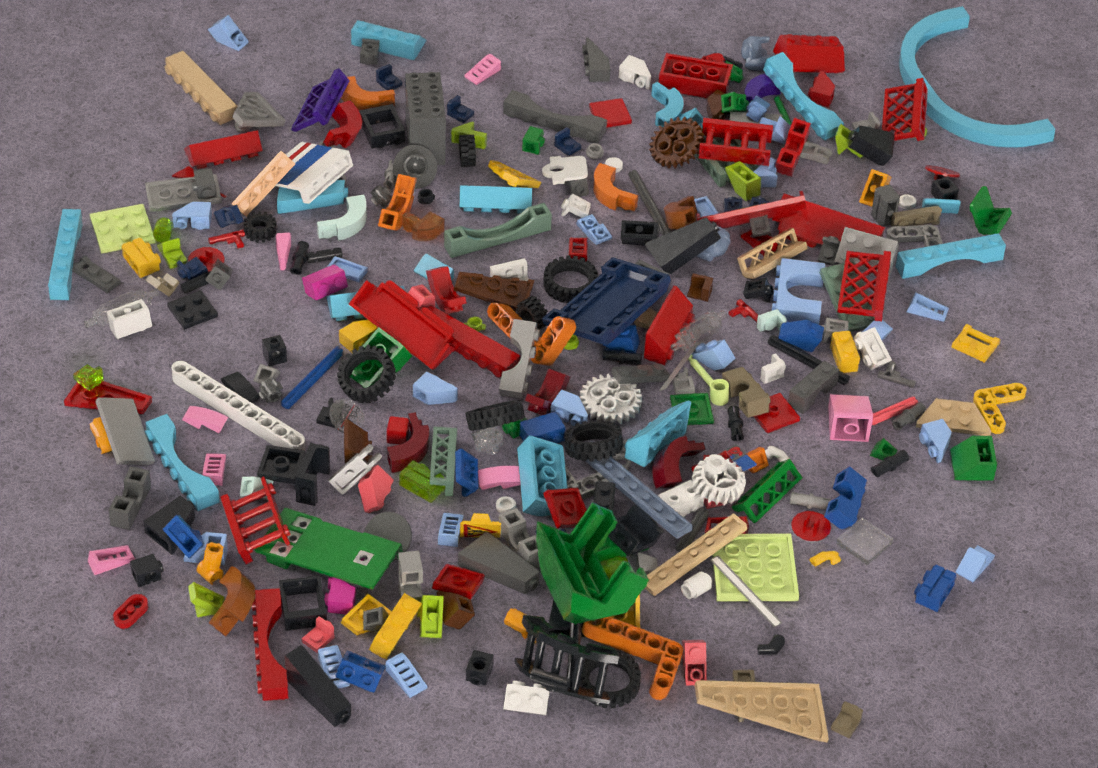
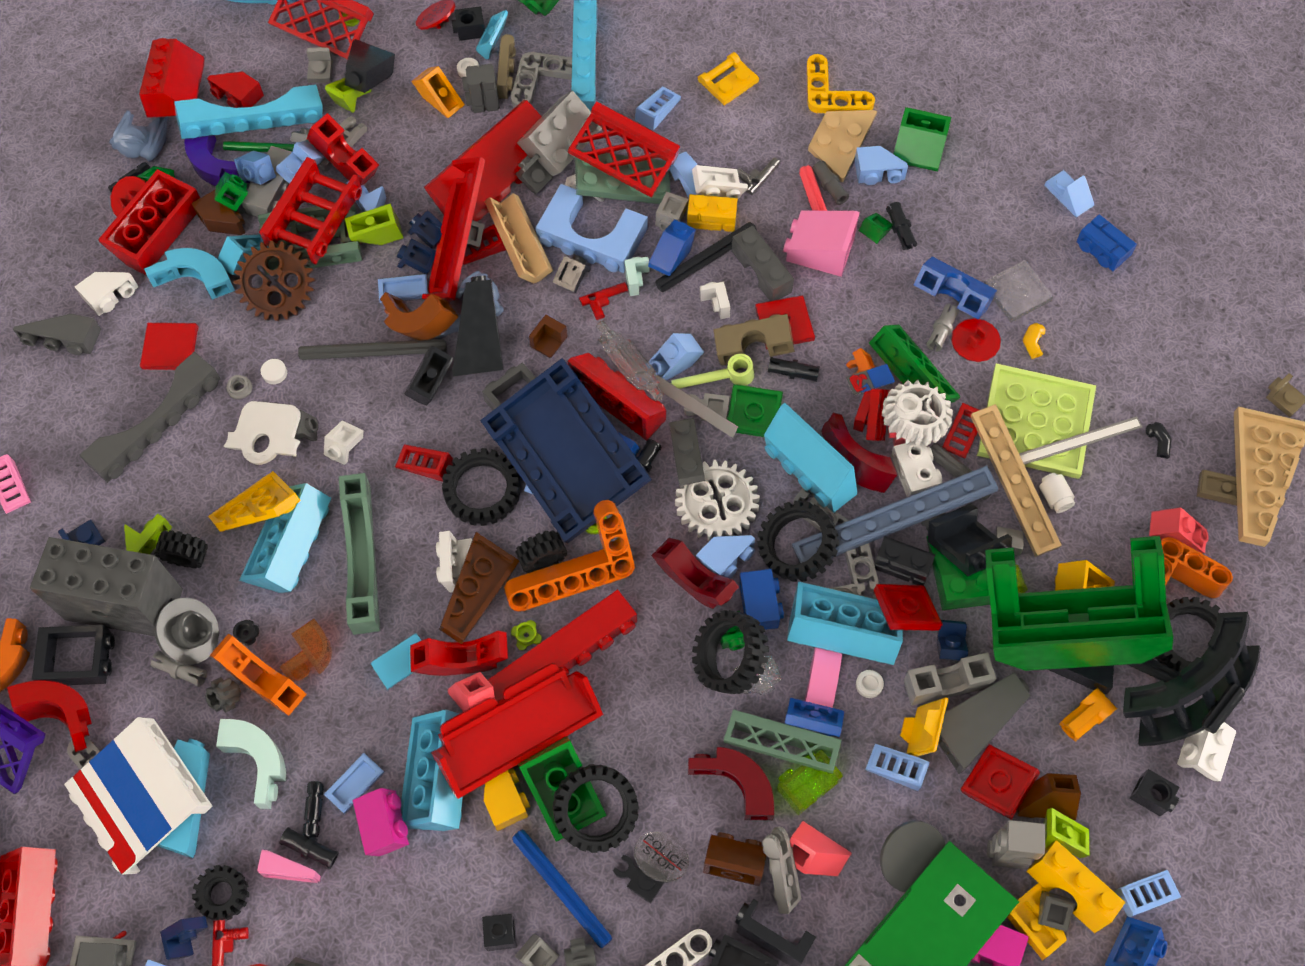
camera: 70 degrees left, 20 degrees up
light nougat fence [232,151,295,217] -> none
red piece [387,416,409,445] -> none
light blue slope [413,372,458,405] -> none
light grey arch [499,319,540,399] -> none
green brick [522,126,545,155] -> none
dark blue bracket [554,127,582,156] -> none
light blue slope [576,214,612,245] -> none
orange arch [593,163,638,212] -> none
white arm [765,446,789,462] -> none

